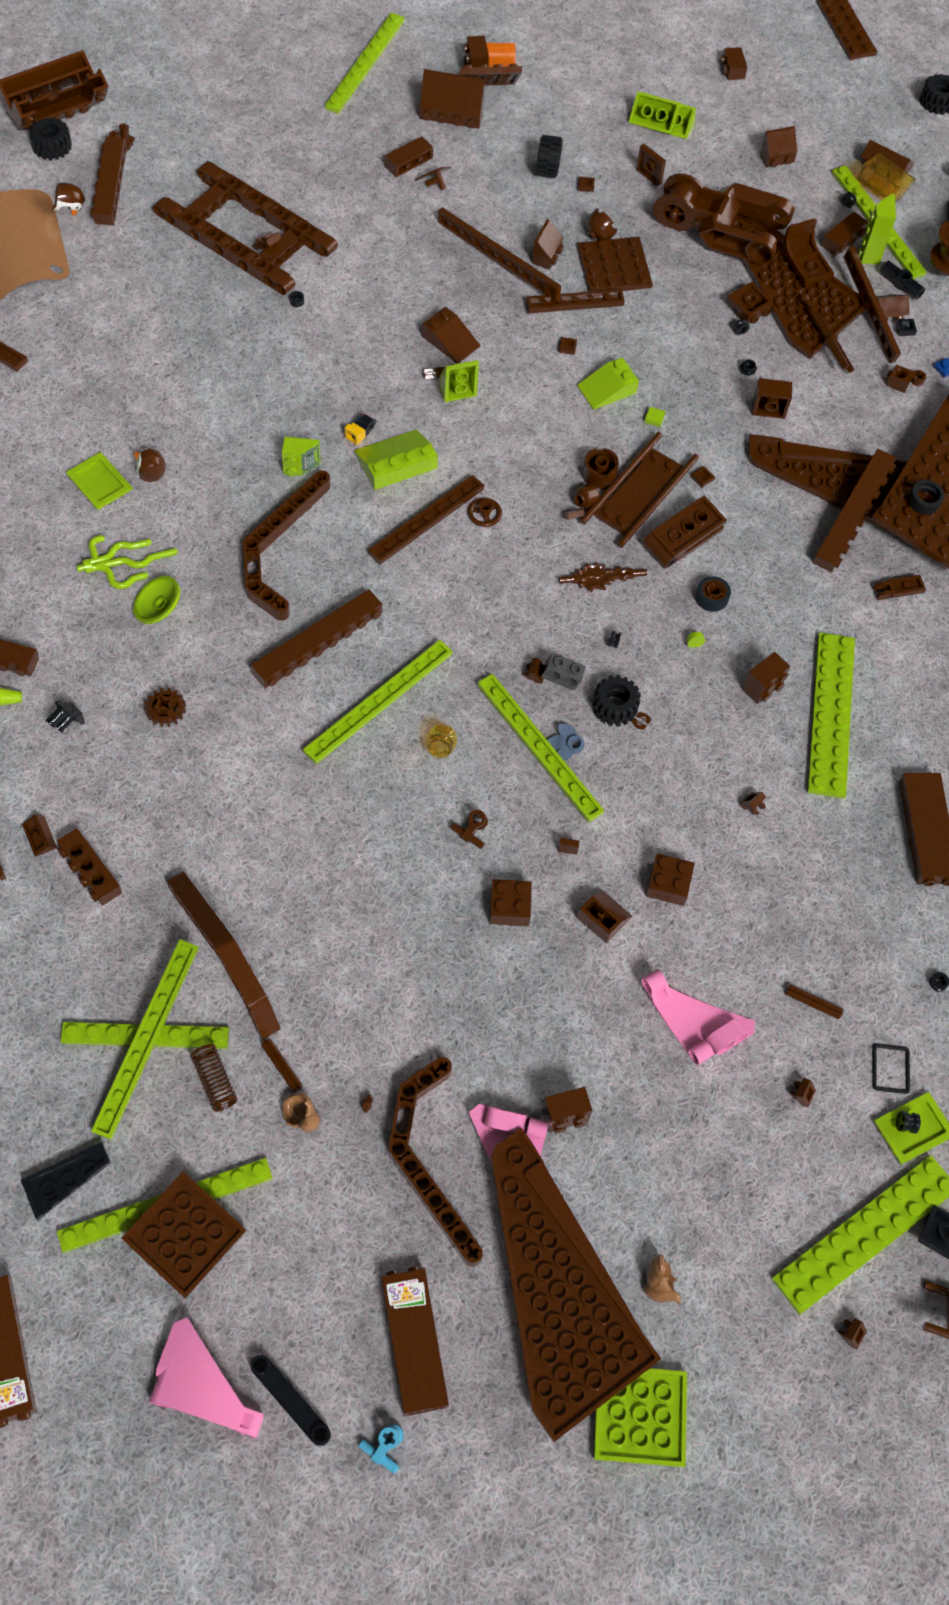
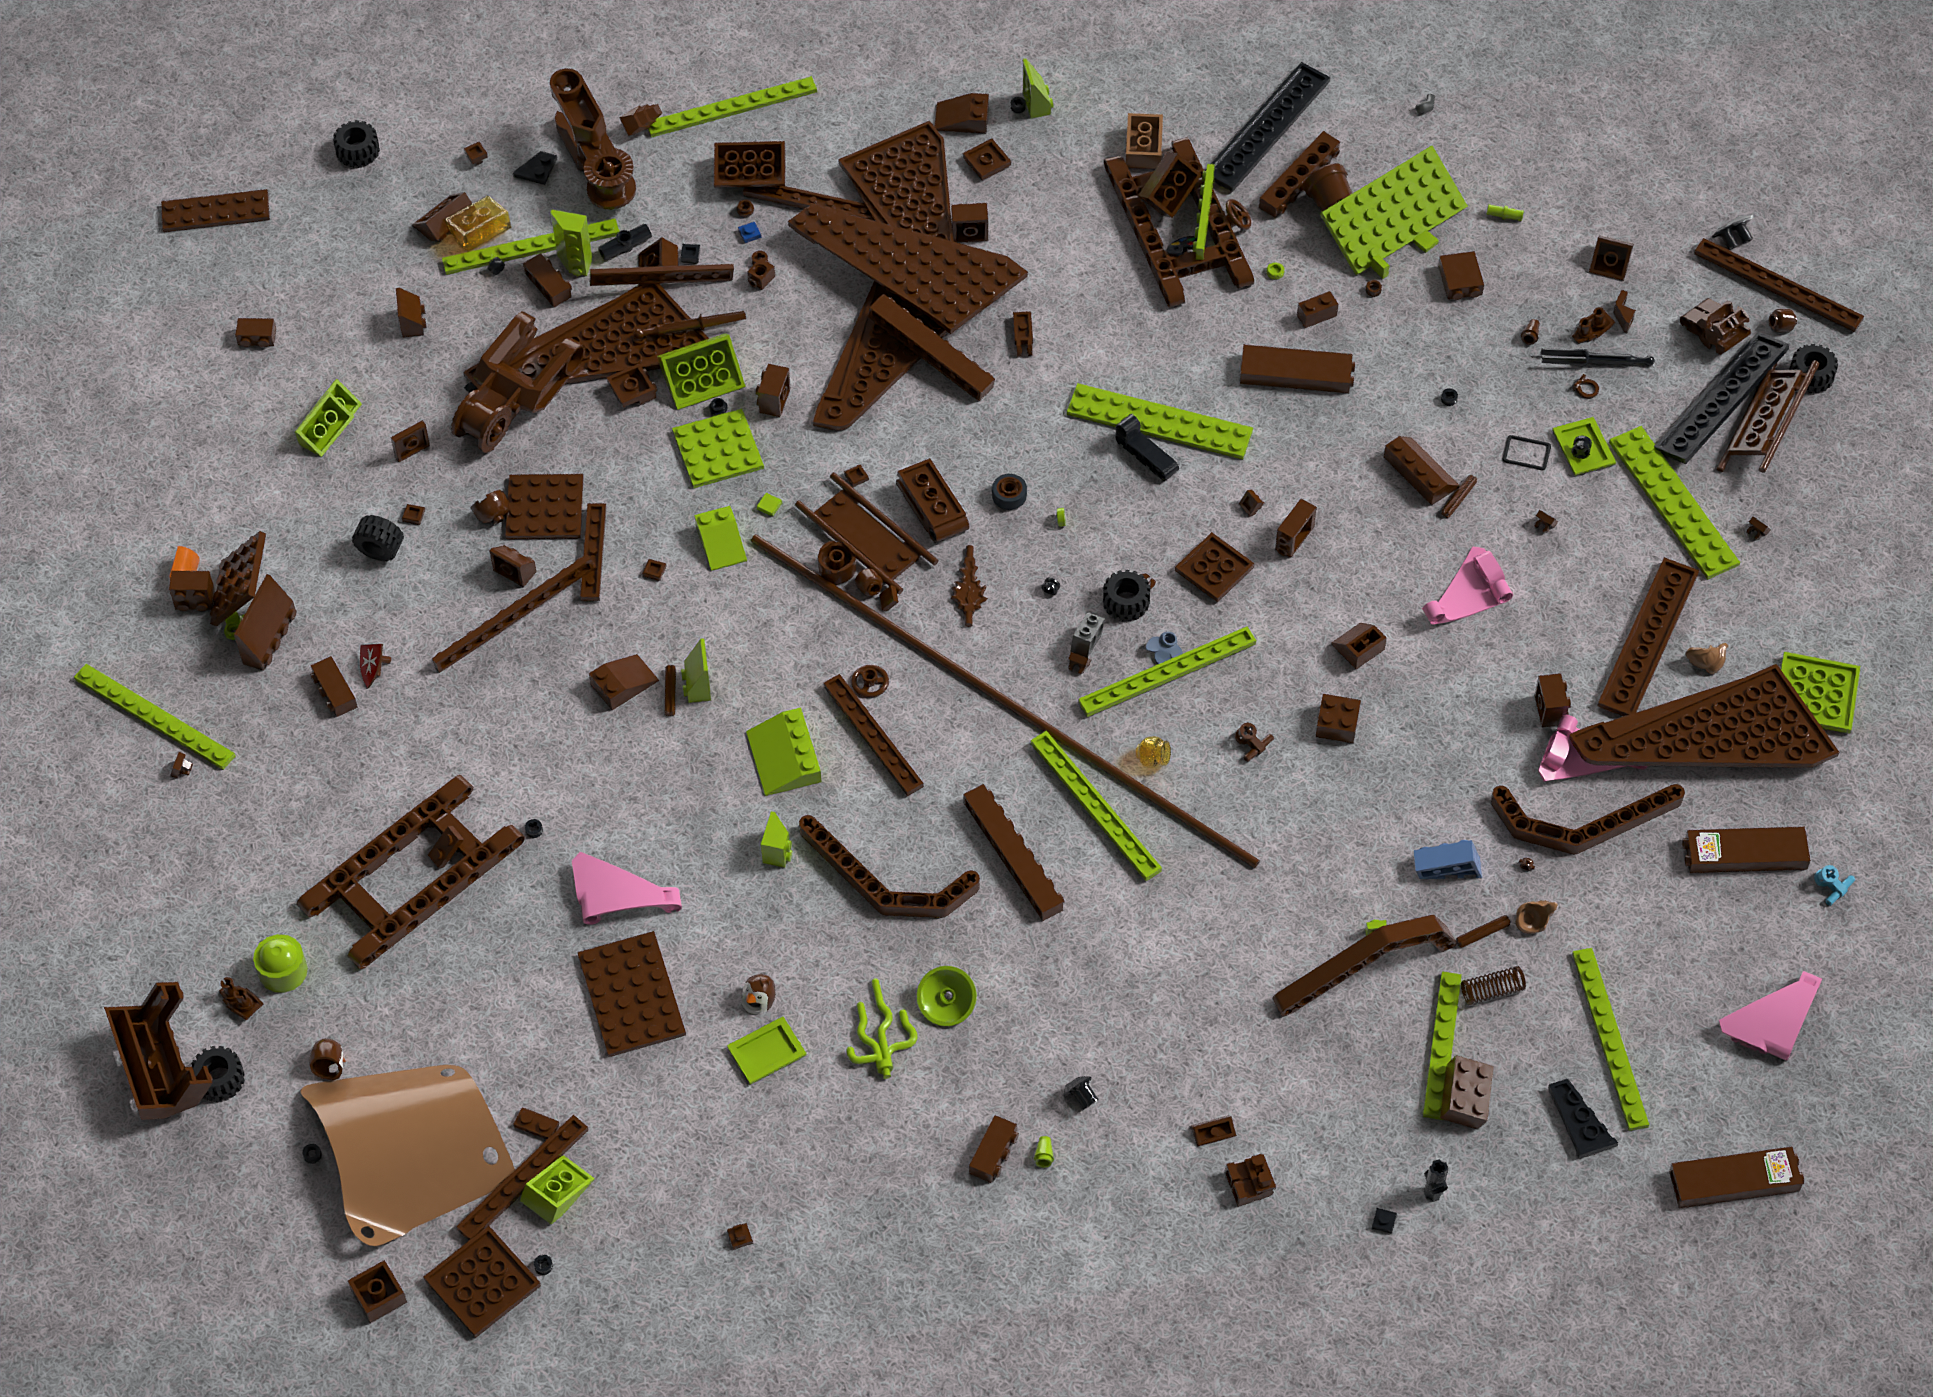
camera: 75 degrees left, 5 degrees down
reddish brown brick [57,828,122,906] -> none
reddish brown brick [91,136,127,225] -> none
lime plate [91,939,199,1140] -> none
reddish brown plate [121,1171,247,1299] -> none
reddish brown gear [144,688,186,727] -> none
black piece [250,1355,331,1447] -> none
leg [345,413,376,445] -> none
reddish brown tile [558,838,580,855] -> none
reddish brown brick [646,853,695,906] -> none
black bush [733,319,750,335] -> none
reddish brown brick [742,652,790,704] -> none
reddish brown bracket [781,218,834,286] -> none
black tyre [908,480,944,515] -> none
none -> reddish brown tile [170,752,193,778]
none -> lime piece [253,934,308,993]
none -> reddish brown plate [513,1107,559,1140]
none -> bright pink panel [572,852,682,925]
none -> reddish brown plate [577,931,686,1057]
none -> lime slope [657,333,746,410]
none -> lime plate [672,409,764,488]
none -> reddish brown piece [751,534,1260,868]
none -> black beam [1115,414,1179,481]
none -> reddish brown plate [1175,532,1255,603]
none -> reddish brown window [1275,499,1317,558]
none -> lime plate [1365,919,1387,936]
none -> reddish brown slope [1384,436,1460,506]
none -> medium blue wedge [1414,840,1482,879]
none -> reddish brown brick [1440,1055,1494,1129]
none -> reddish brown plate [1597,557,1700,717]

